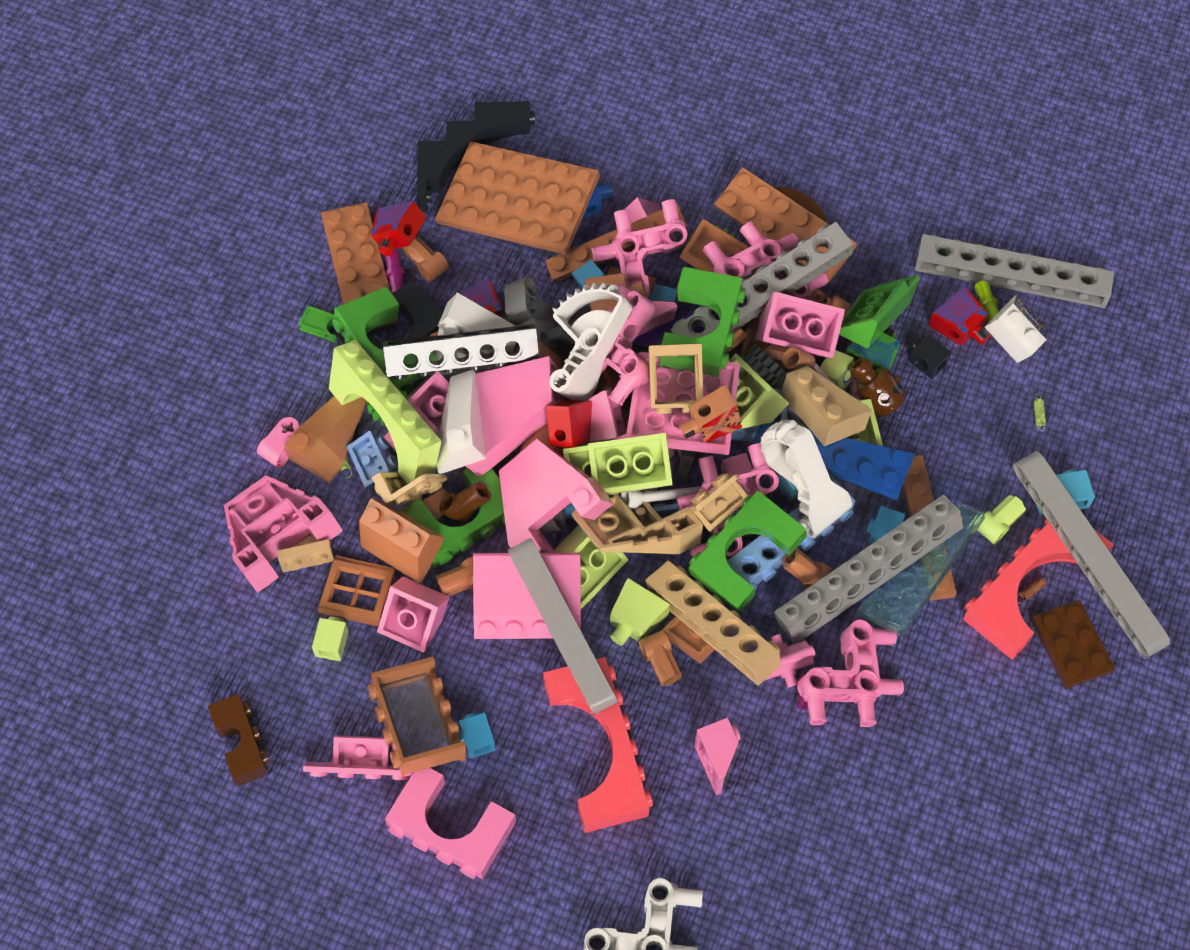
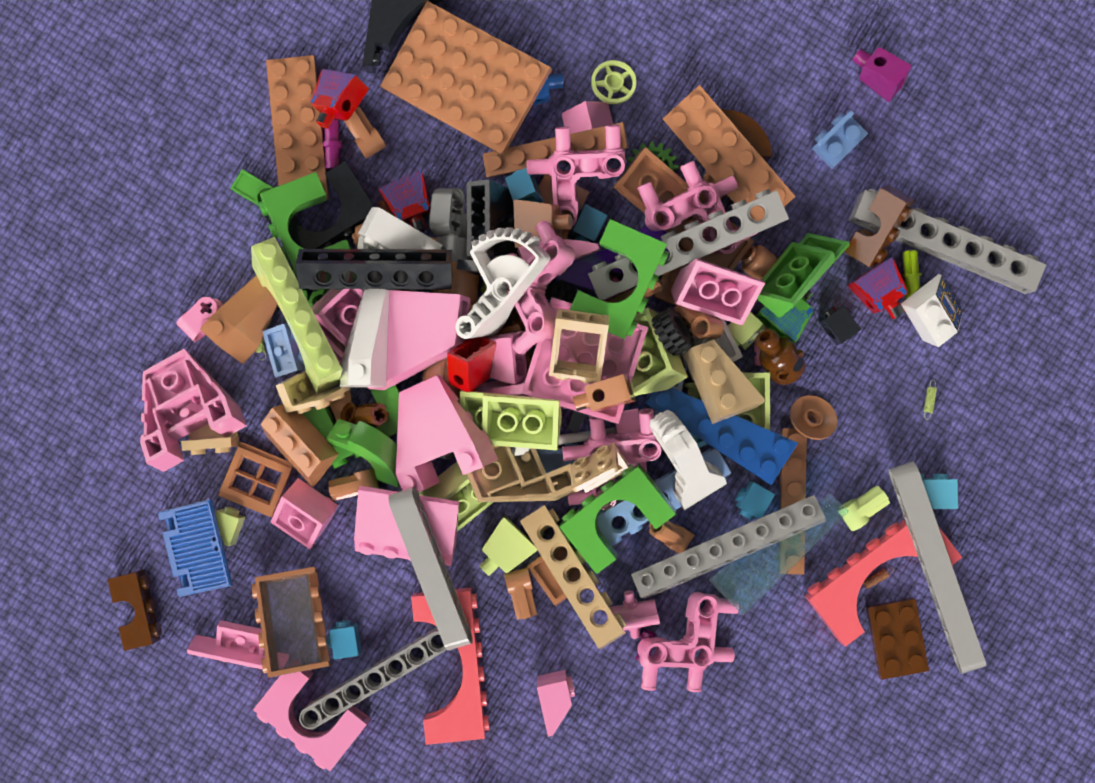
camera: 10 degrees right, 25 degrees up
none -> window [158,499,233,597]
none -> light grey beam [299,628,446,729]
none -> bright green arch [327,419,400,488]
none -> black arch [467,180,514,258]
none -> yellowish green wheel [591,60,636,104]
none -> nougat dish [790,395,838,440]
none -> medium blue bracket [812,110,868,169]
none -> arch [845,186,914,267]
none -> magenta torso [852,47,912,102]

